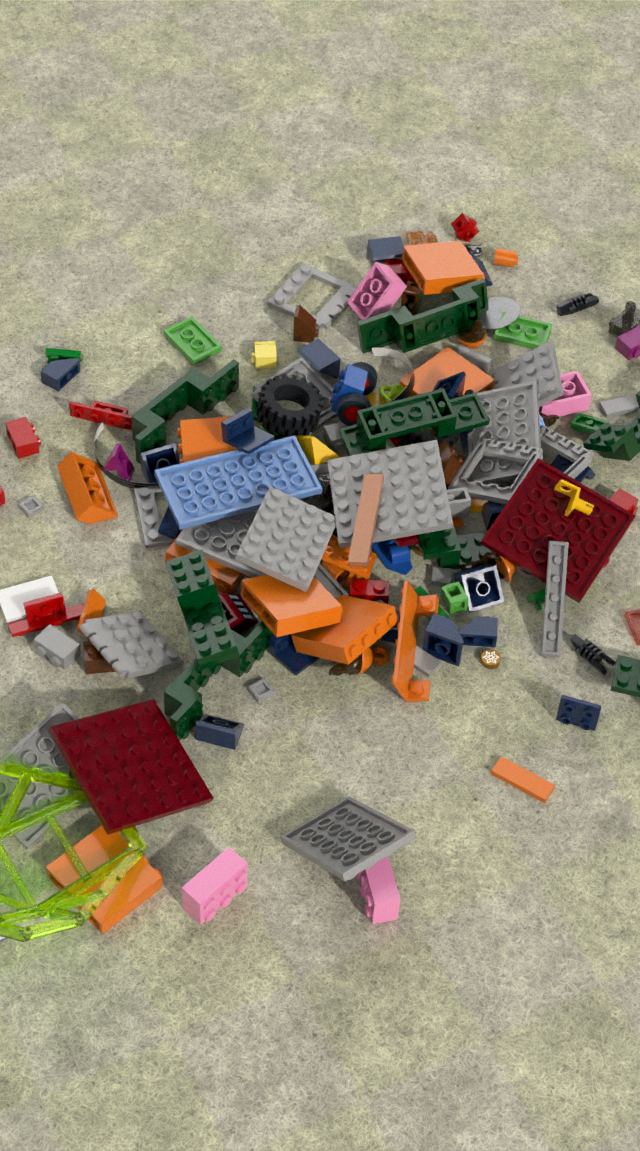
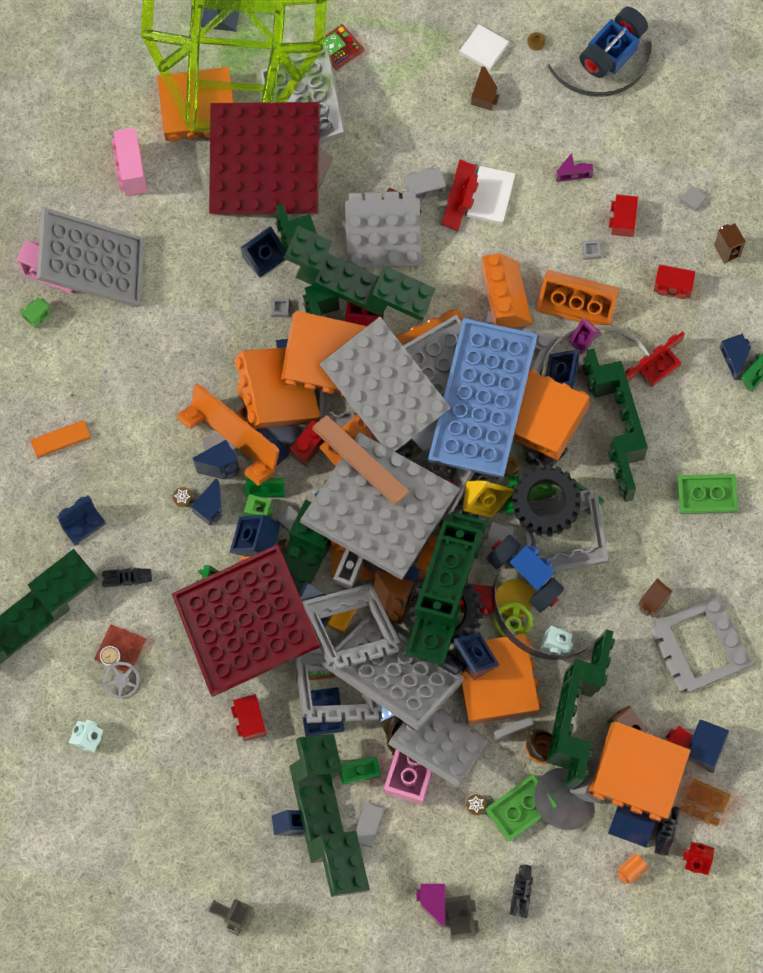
camera: 130 degrees right, 20 degrees up
orange tile [77,588,106,640] -> none
dark blue bracket [221,408,274,454] -> none
light yellow brick [251,341,277,369] -> none
dark blue slope [297,339,341,378] -> none
bright pink brick [347,262,407,320] -> none
light grey tile [541,541,569,657] -> none
yellow bracket [554,480,594,516] -> none
none -> bright green brick [20,298,51,329]
none -> orange slope [481,253,532,328]
none -> light aqua brick [540,626,573,655]

